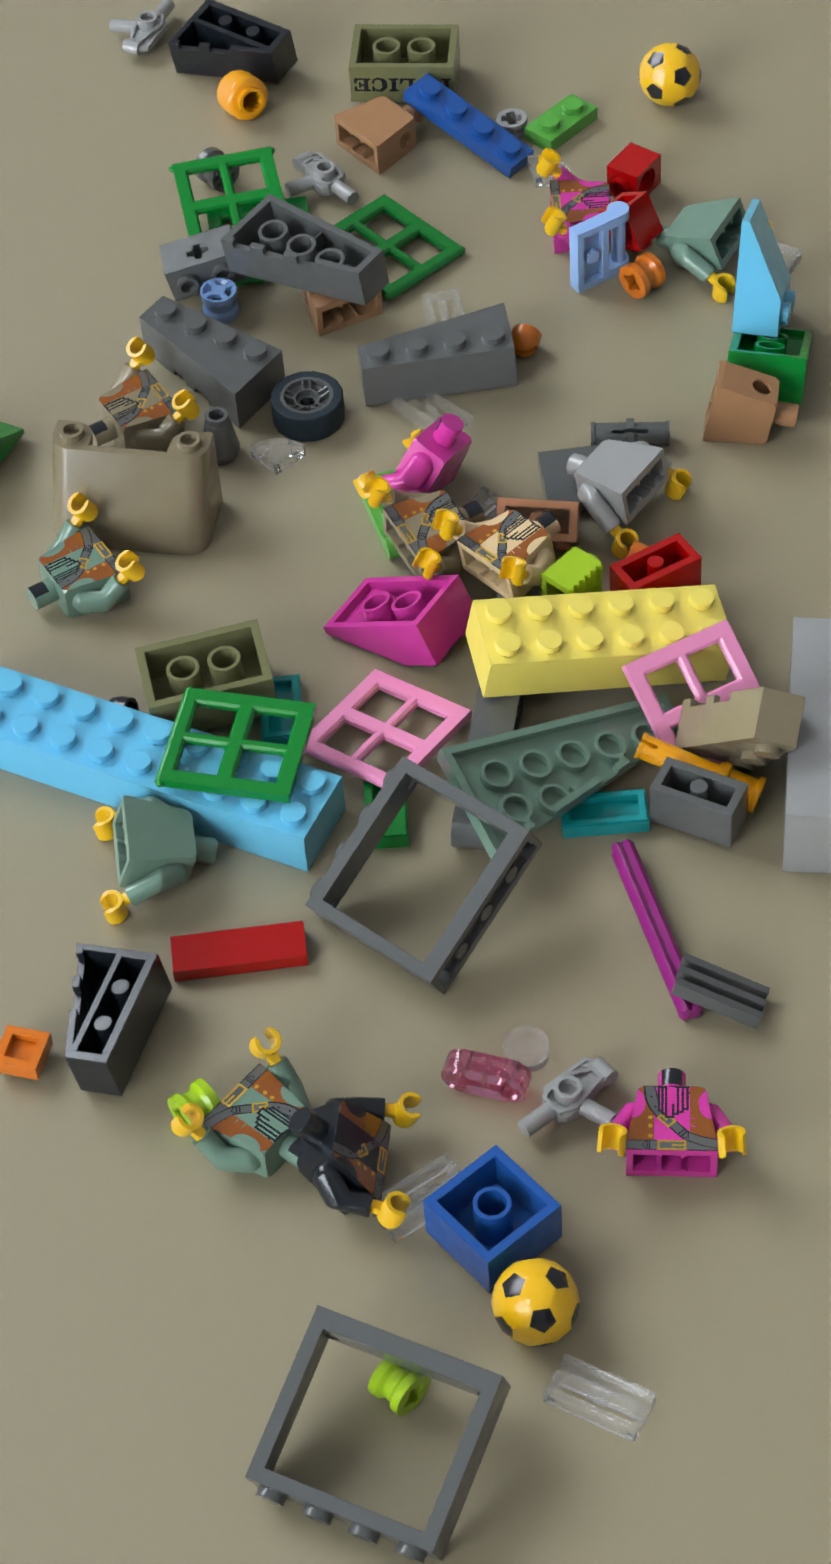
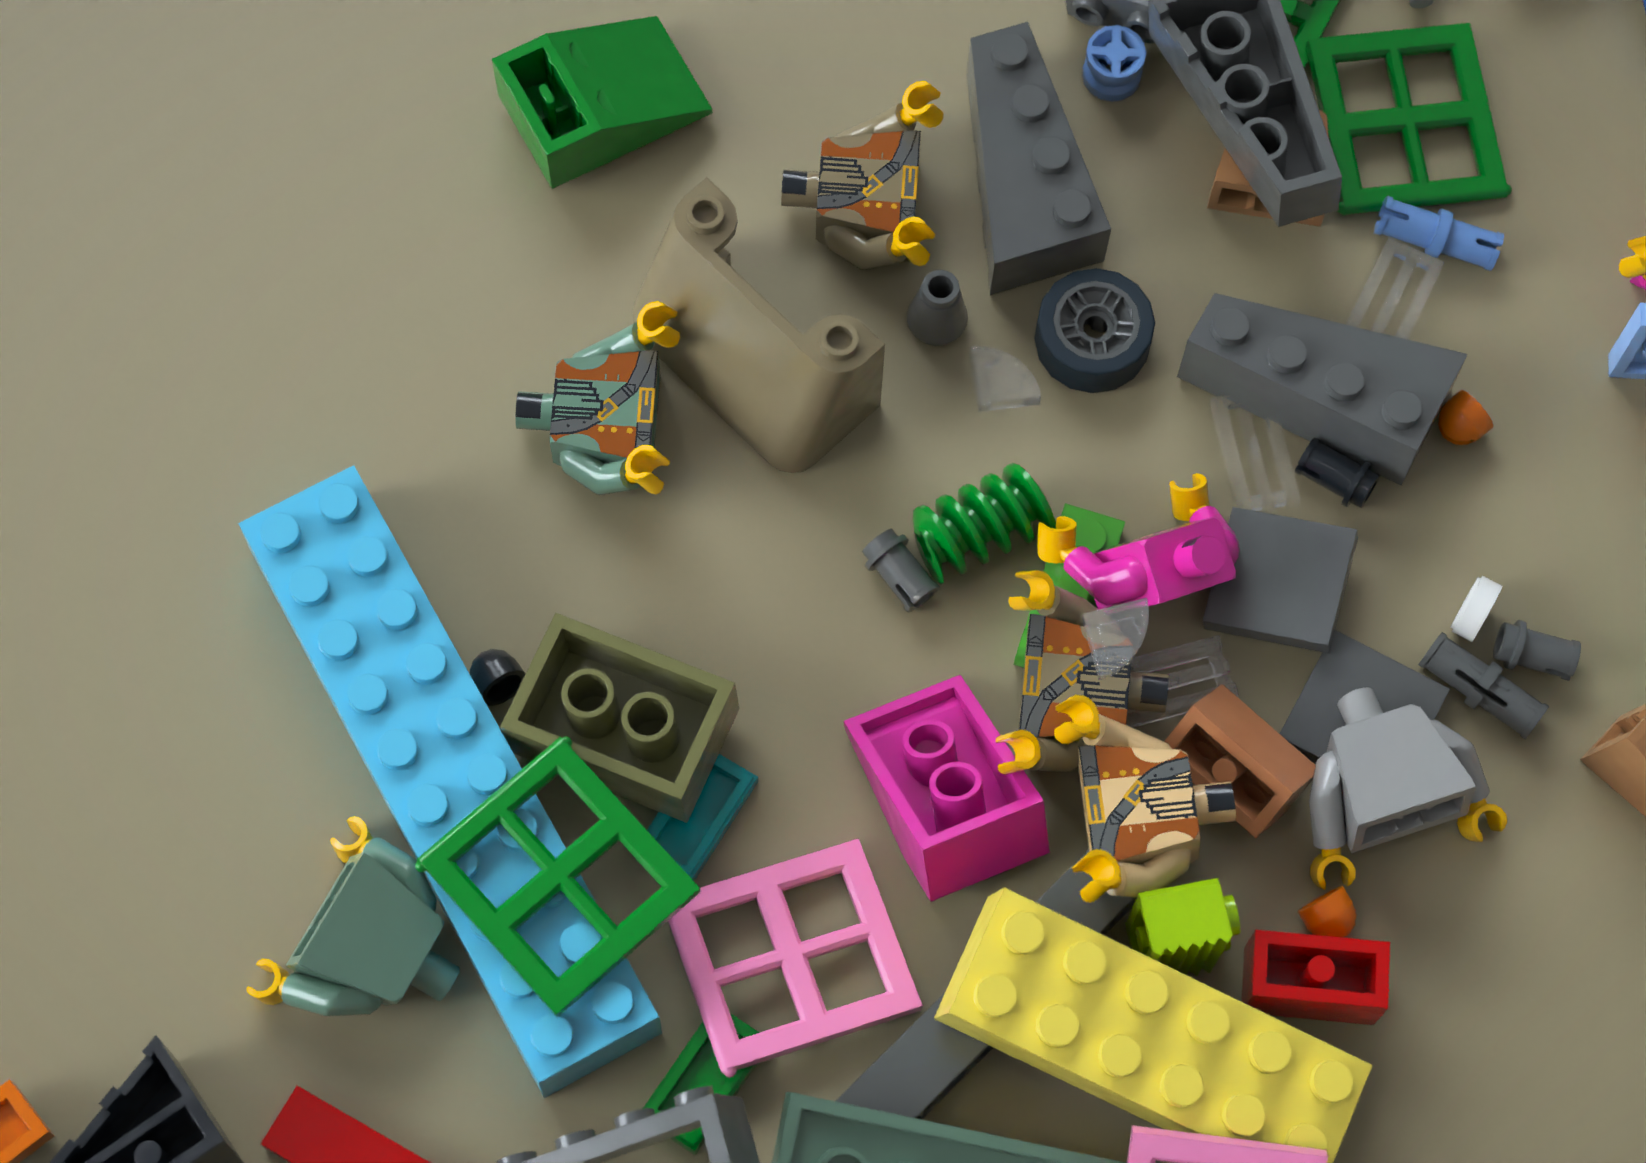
camera: 30 degrees right, 20 degrees up
none -> dark grey pin [862,529,940,612]
none -> green piece [912,463,1056,585]
none -> clear tile [1082,598,1149,681]
none -> dark grey tile [1203,507,1358,654]
none -> black pin [1294,437,1380,508]
none -> medium blue pin [1374,196,1504,271]
none -> white tile [1451,576,1503,642]
none -> dark grey pin [1493,620,1581,681]

